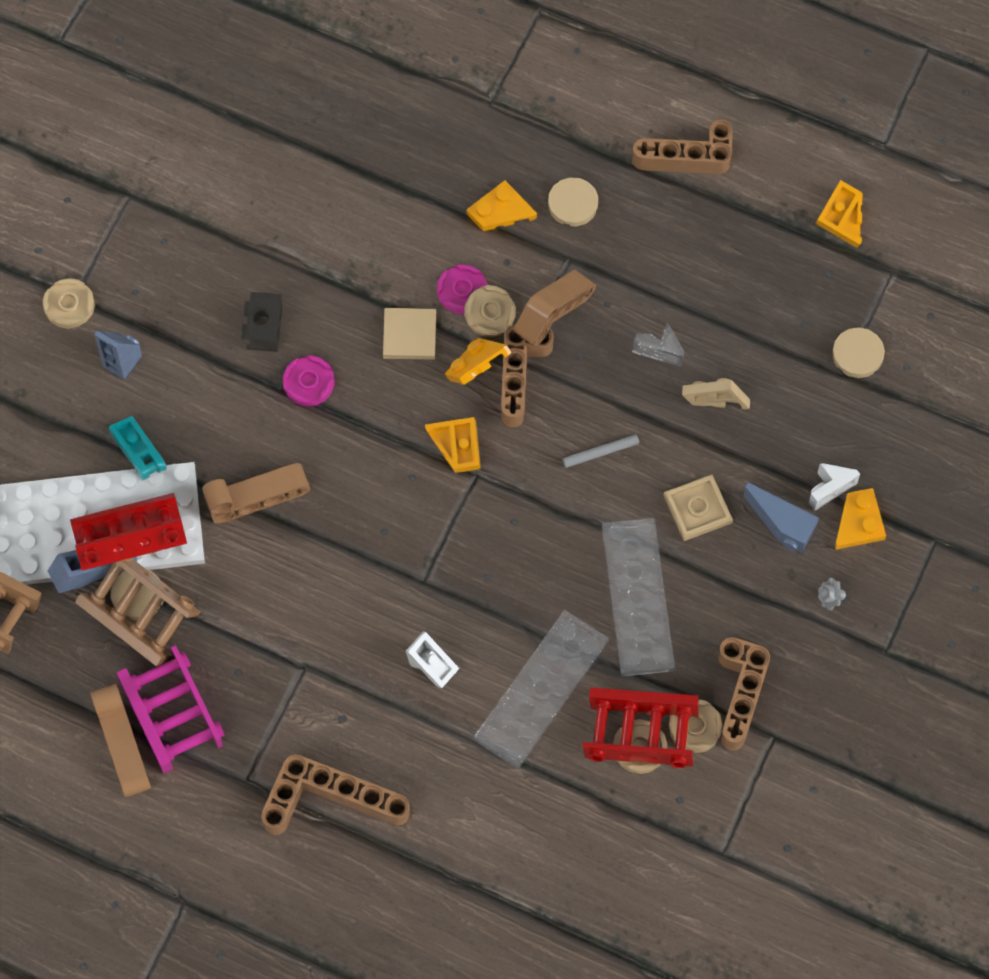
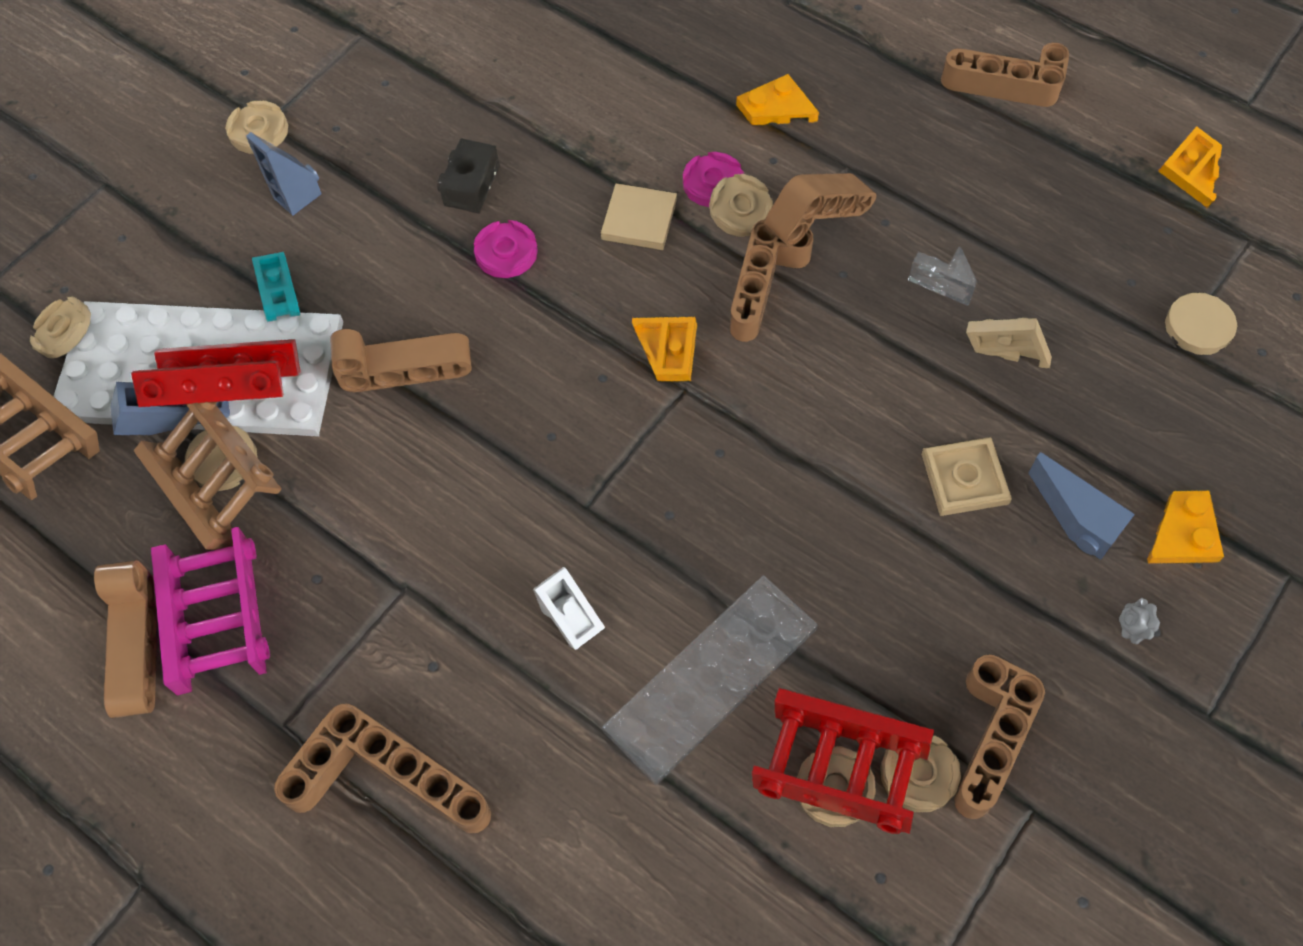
camera: 15 degrees right, 5 degrees down
light orange wing [445,338,511,385] -> none
tan tile [548,177,599,227] -> none
light grey bar [562,434,639,468] -> none
clear plate [601,518,675,677] -> none
white slope [809,463,860,511] -> none

